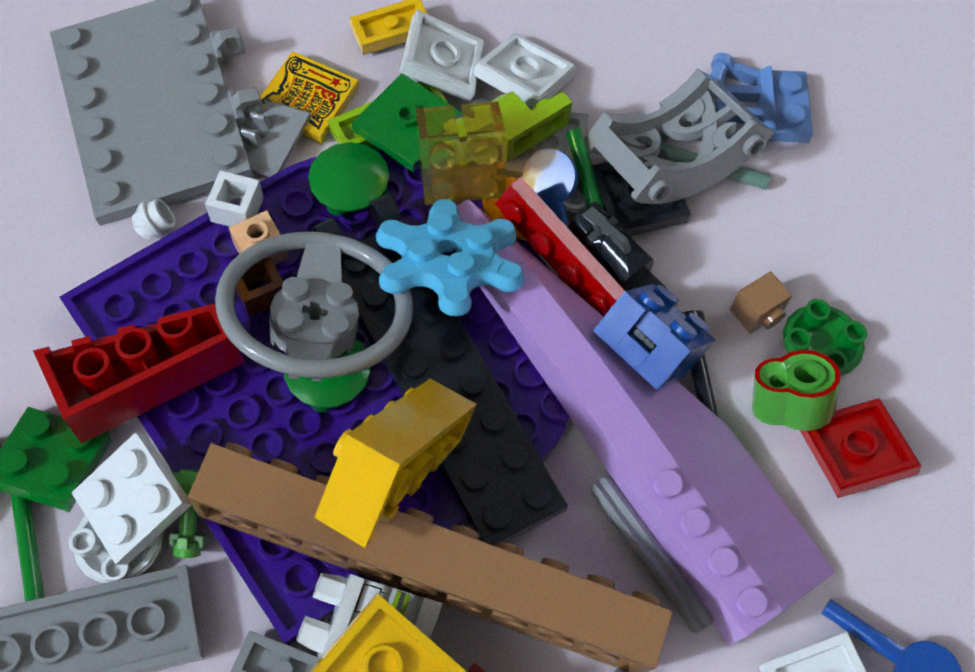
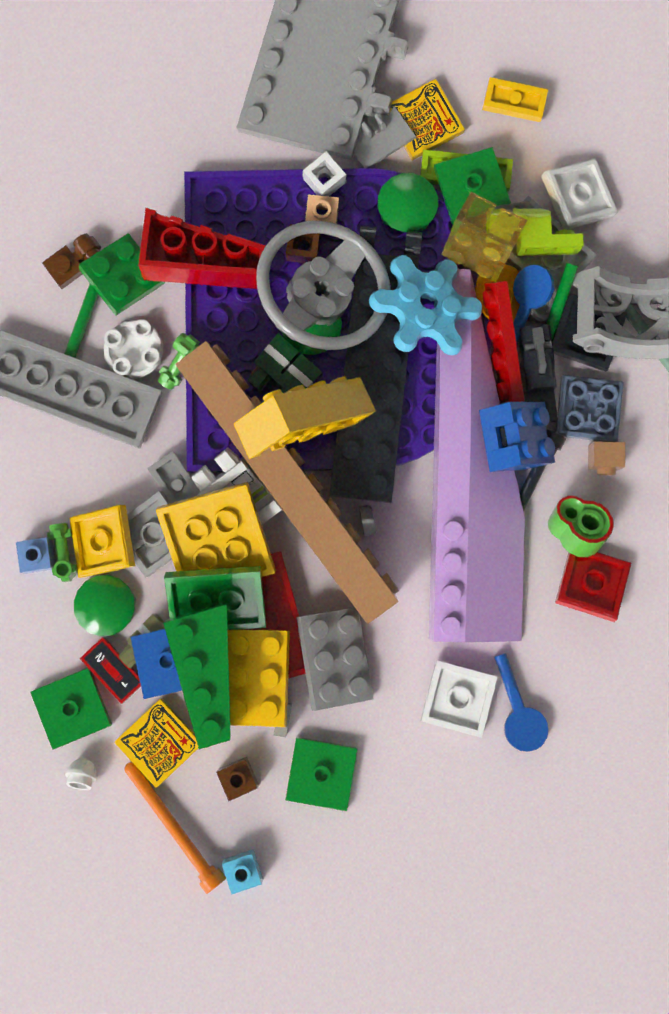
camera: 40 degrees right, 20 degrees up
white plate [71,432,192,565] -> none
white plate [132,198,175,240] -> none
white plate [399,10,484,102] -> none
light grey axle [591,475,713,633] -> none
green dish [782,299,867,376] -> none
none -> dark green hips [248,334,323,393]
none -> light grey tile [359,505,376,537]
none -> sand blue tile [555,375,624,442]

